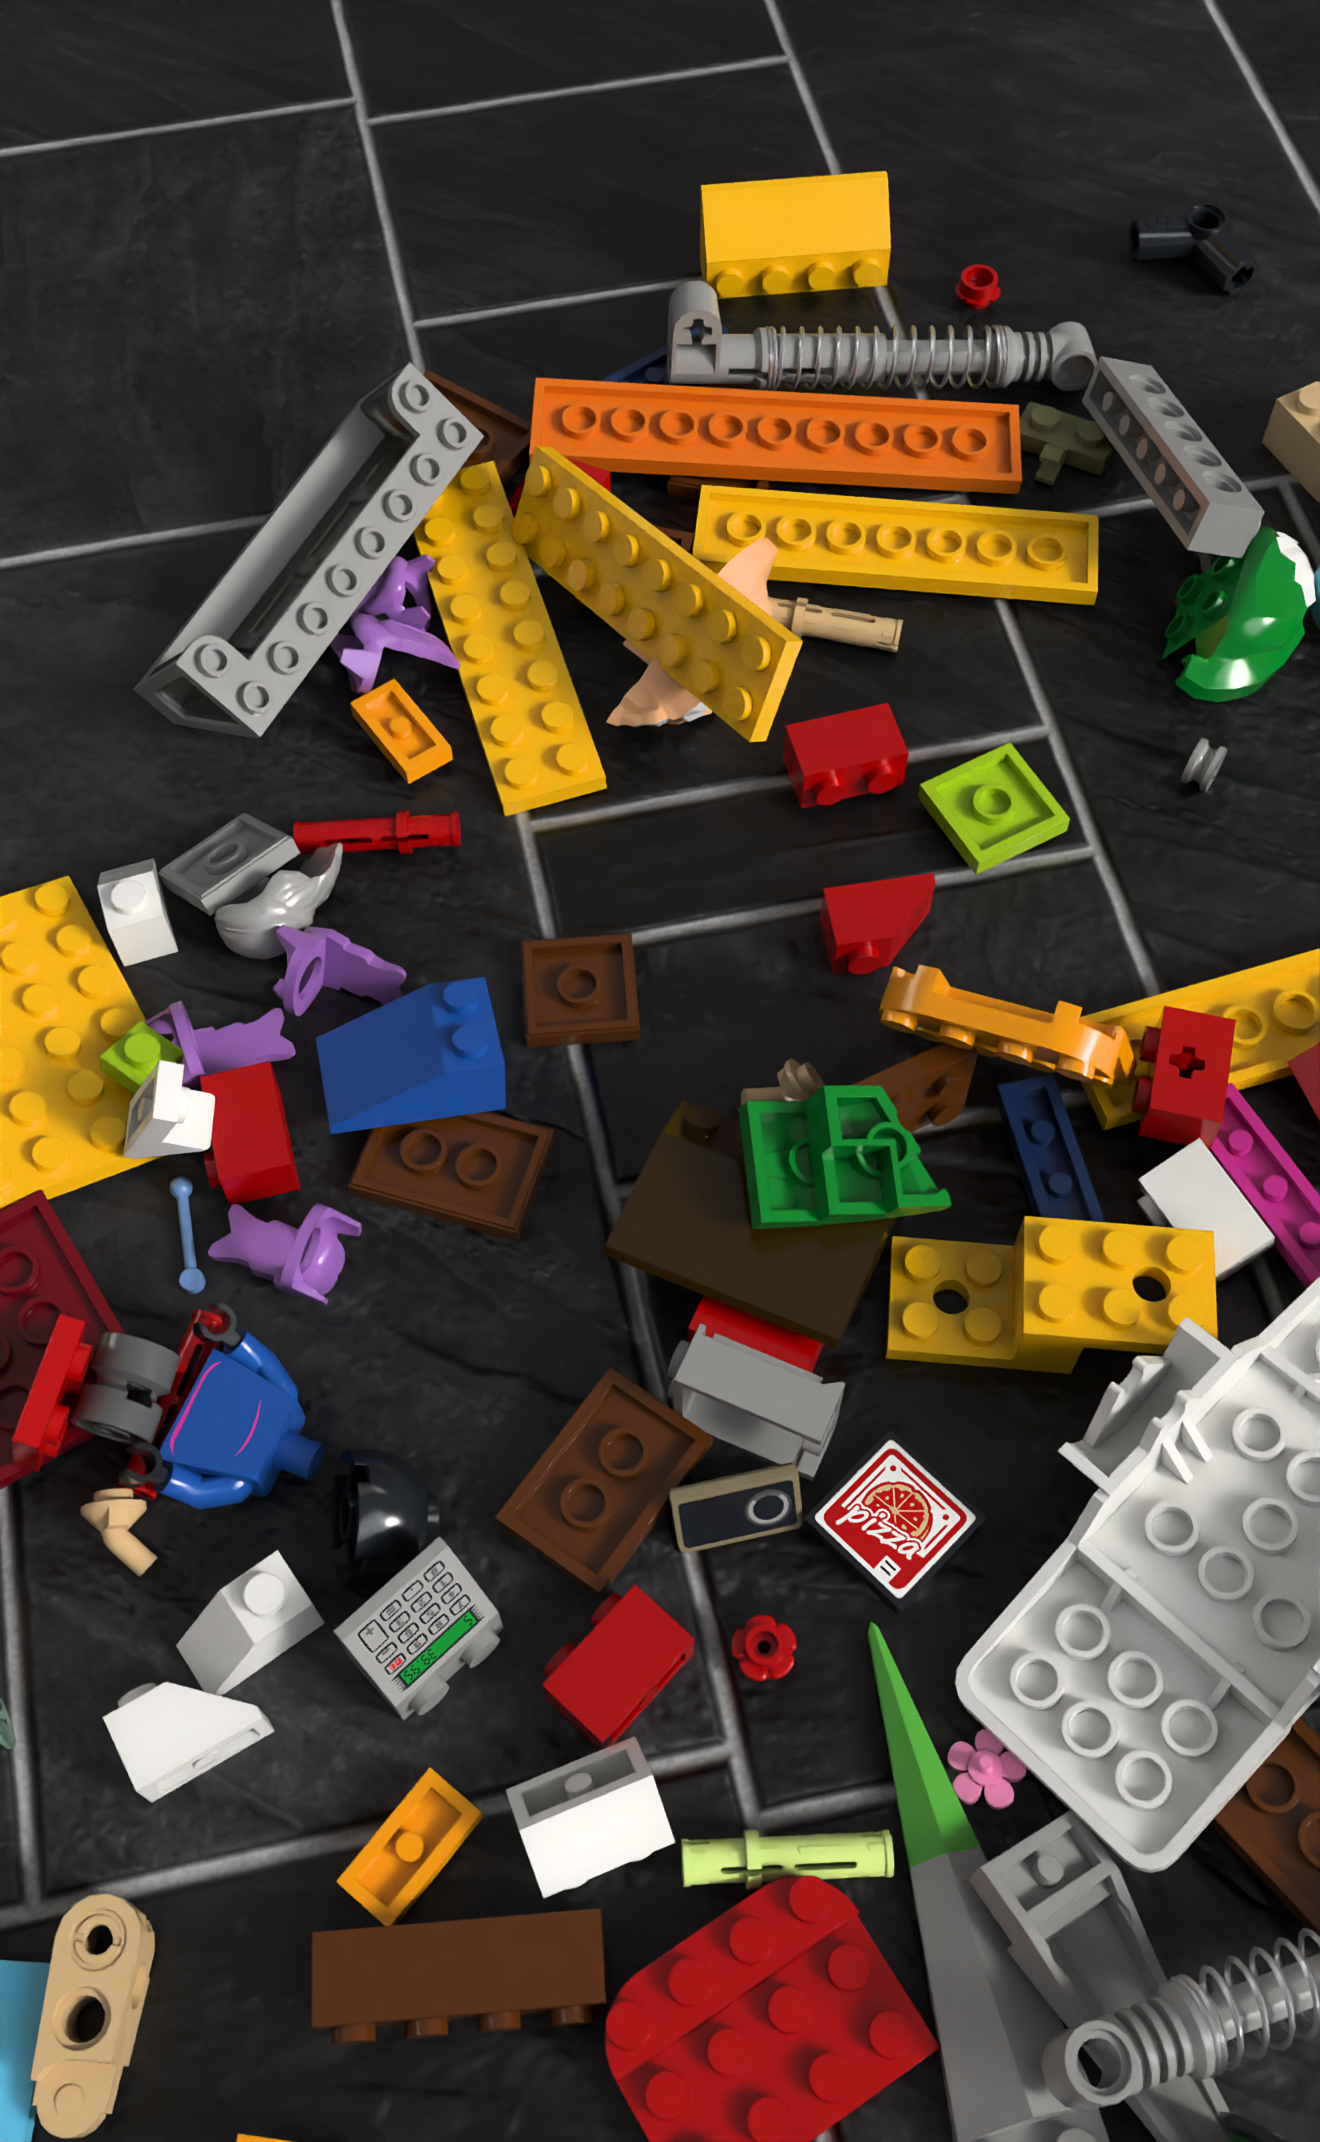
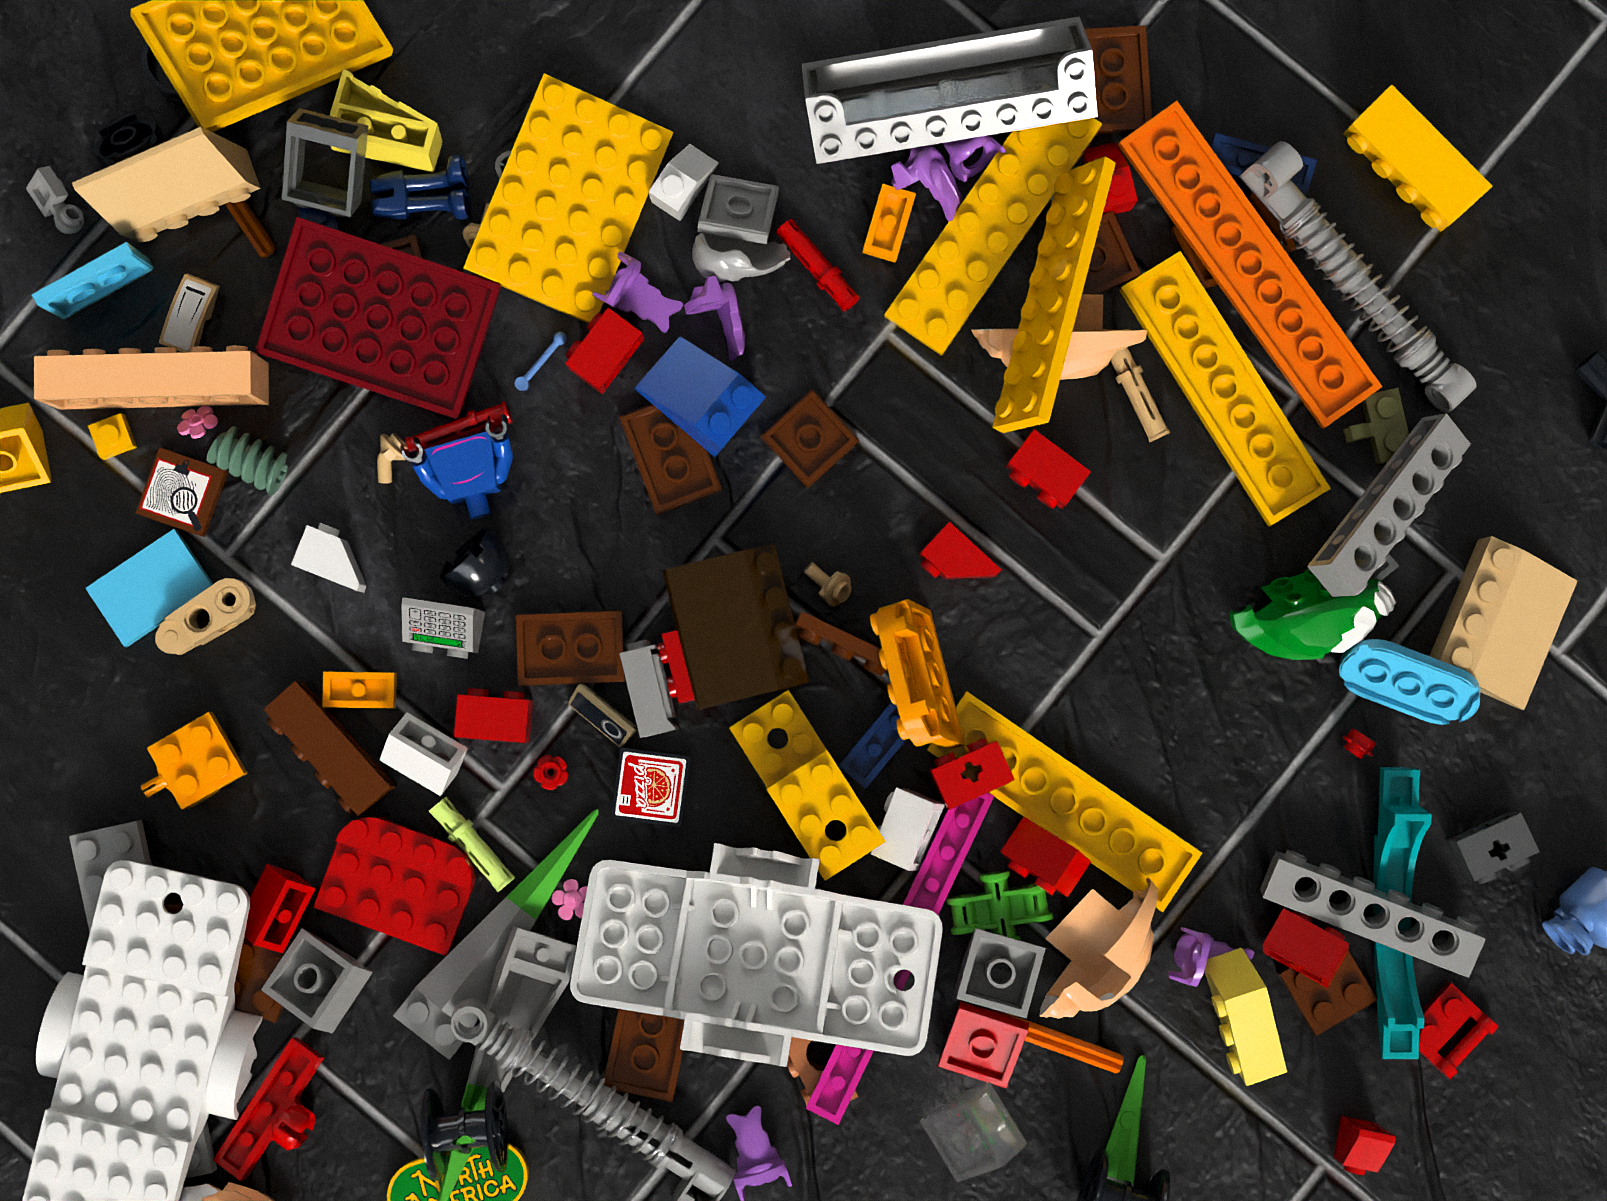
camera: 50 degrees right, 25 degrees up
red plate [12,1314,93,1473] -> none
dark grey wheel [69,1332,181,1445] -> none
lime plate [100,1021,184,1094] -> none
white slope [123,1060,215,1159] -> none
white slope [176,1550,325,1696] -> none
medium lavender hair [208,1203,362,1306] -> none
green slope [738,1085,951,1229] -> none
lime plate [918,742,1070,875] -> none
red plate [955,264,1001,309] -> none
light grey bush [1181,738,1227,792] -> none

